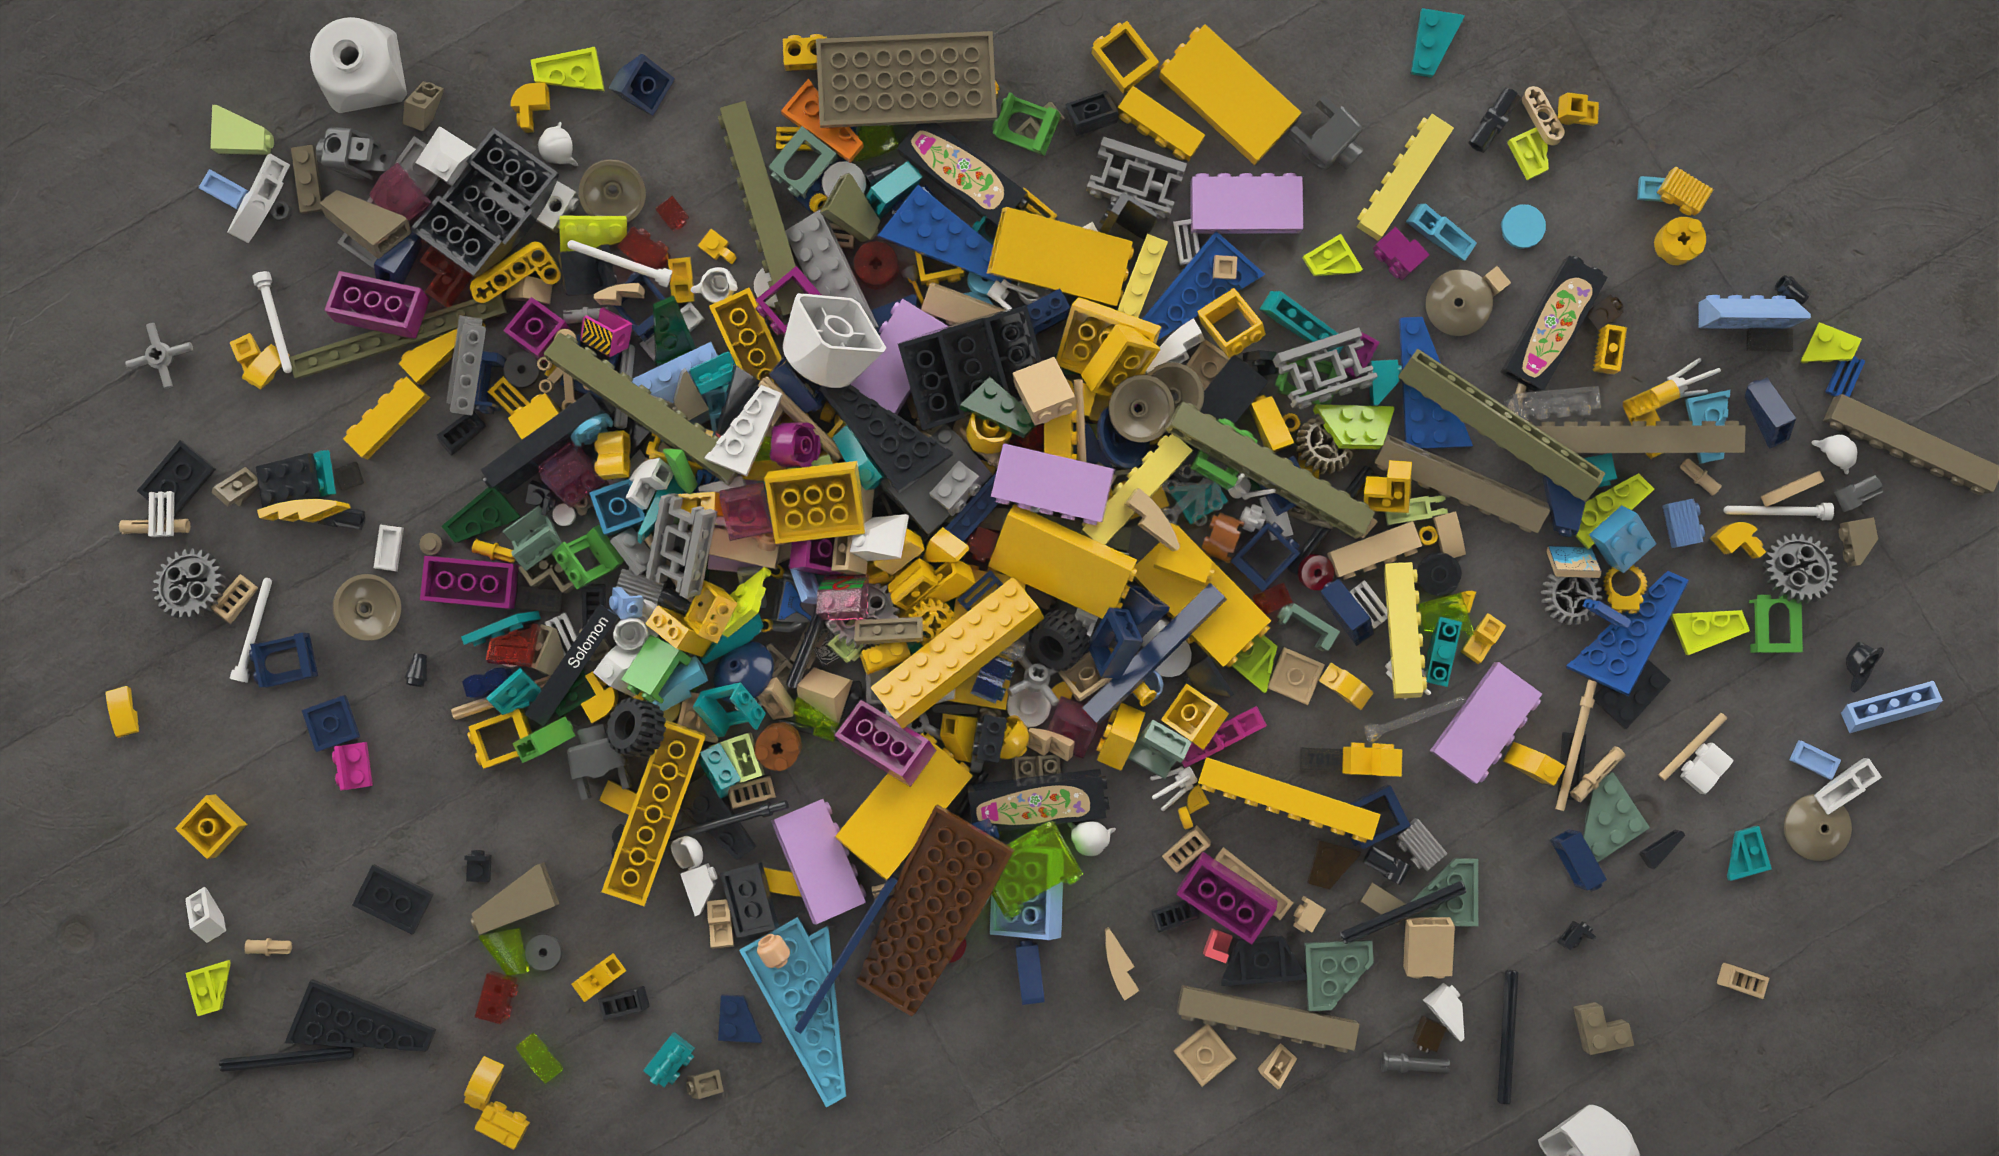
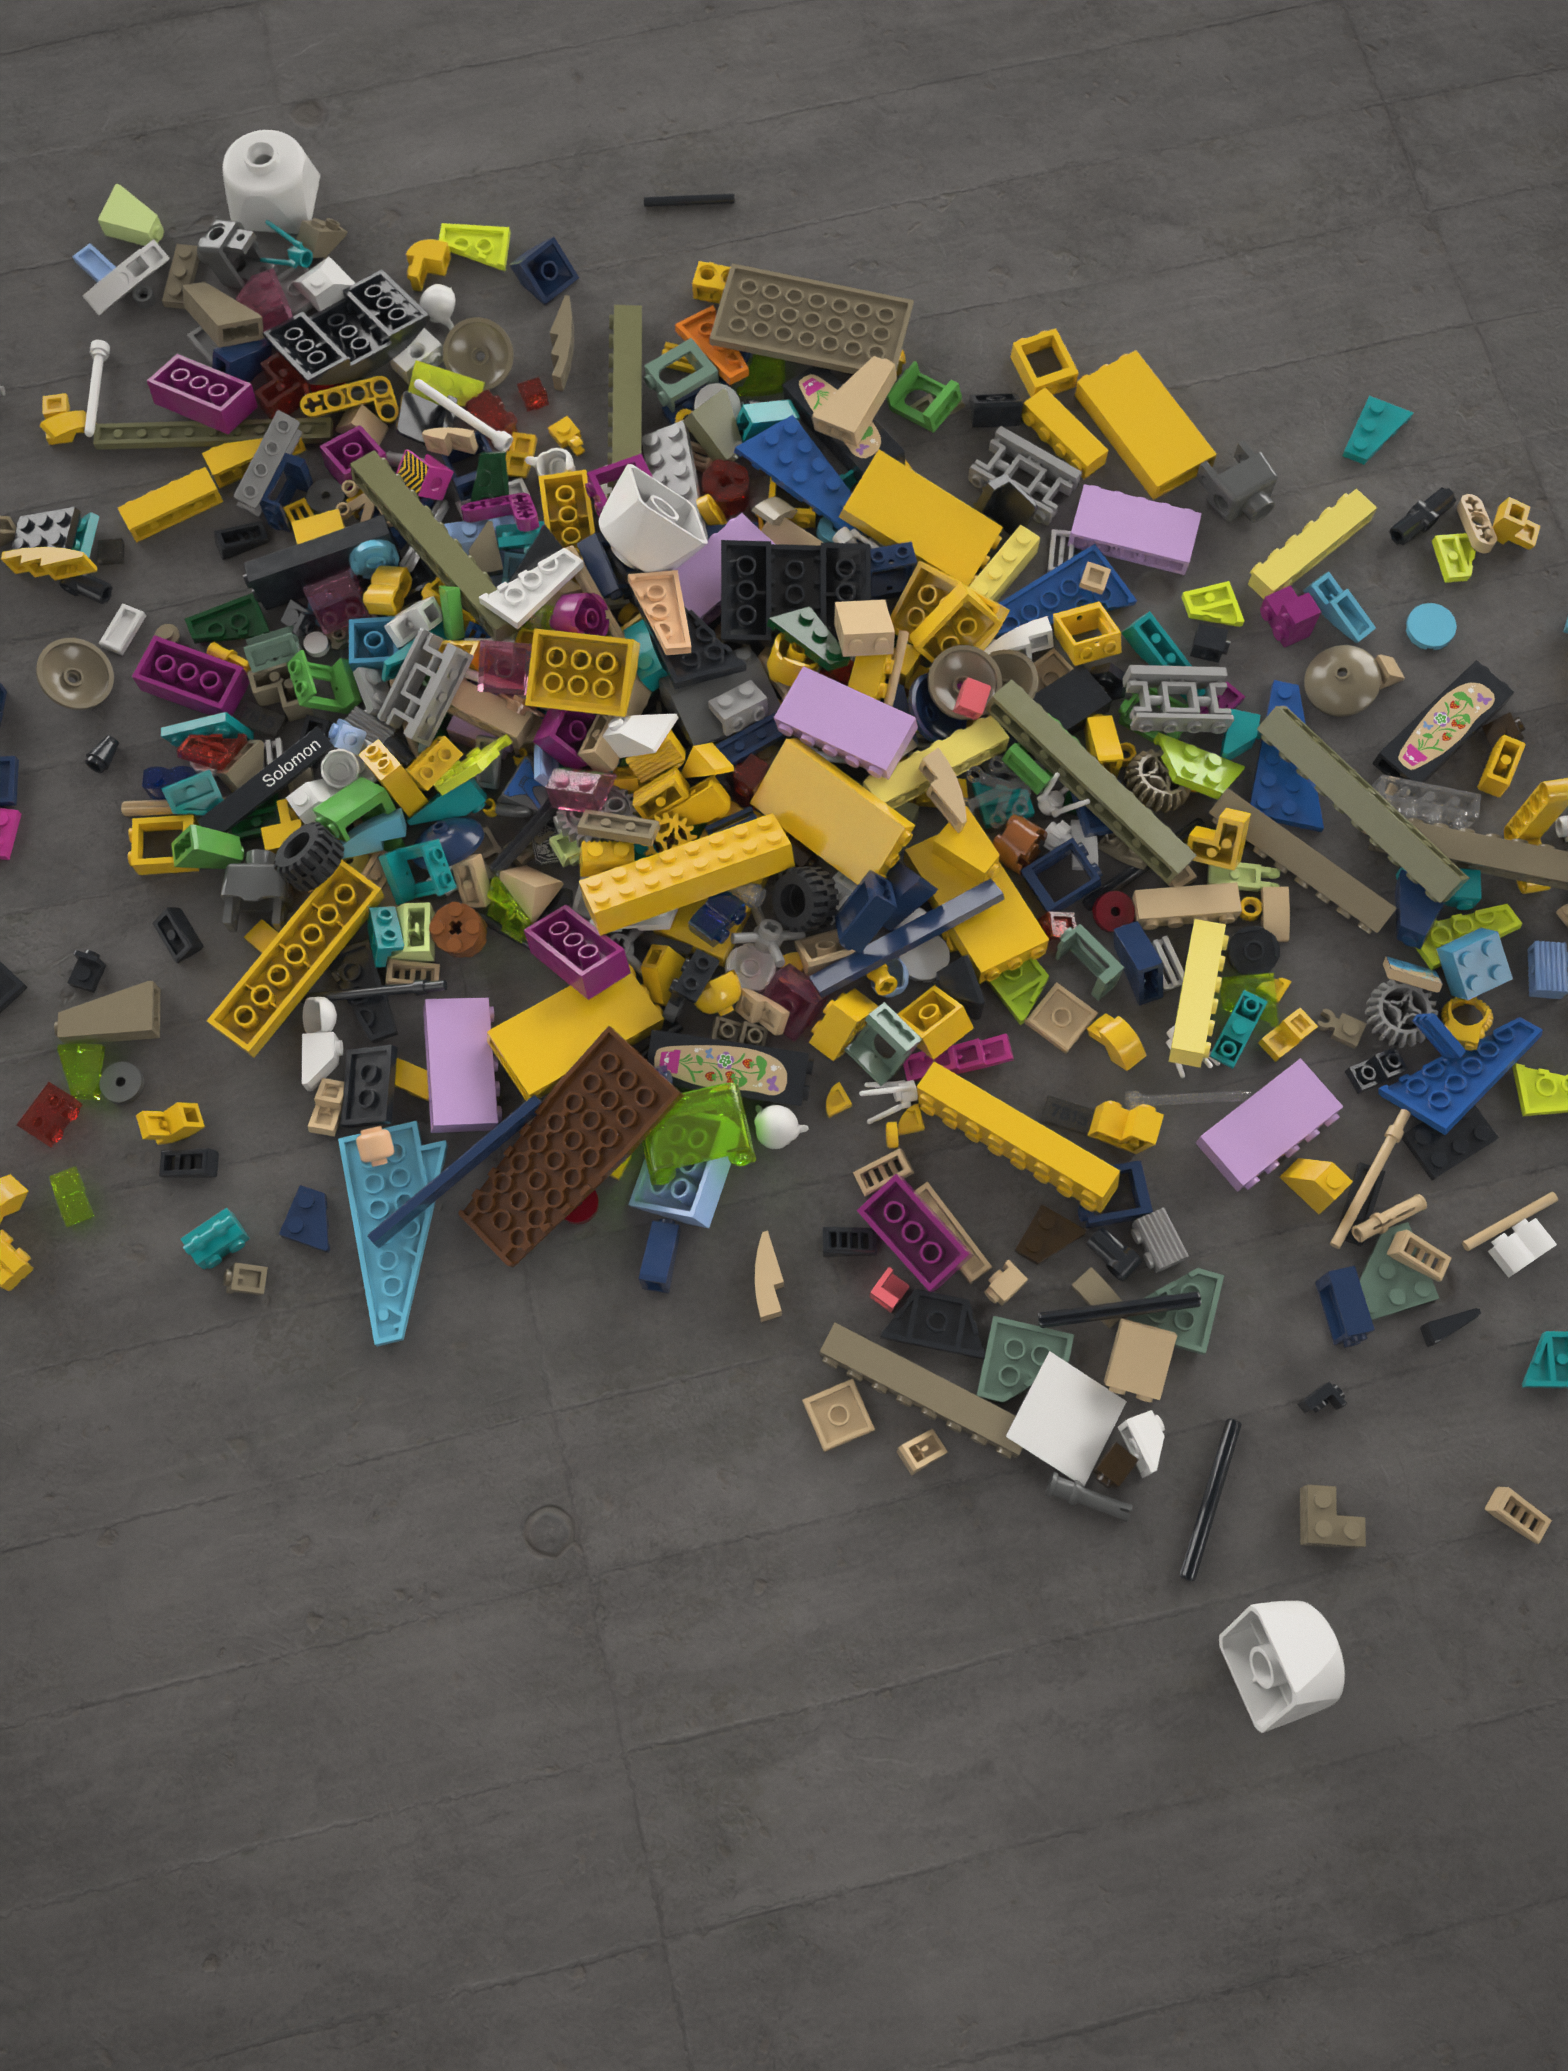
camera: 20 degrees right, 15 degrees down
none -> black slope [153,907,204,963]
none -> teal plant [260,220,313,268]
none -> magenta beam [461,493,539,531]
none -> dark tan slope [550,295,574,392]
none -> light nougat wing [628,570,691,655]
none -> yellow beam [696,494,727,526]
none -> dark tan slope [752,497,798,526]
none -> tan slope [812,356,897,447]
none -> yellow tile [826,1082,852,1118]
none -> coral panel [953,677,991,720]
none -> white sticker [1006,1351,1127,1486]
none -> black brick [1190,623,1230,663]
none -> dark tan plate [1316,1009,1366,1049]
none -> black slope [1345,1047,1408,1094]
none -> tan slope [1387,1230,1451,1282]

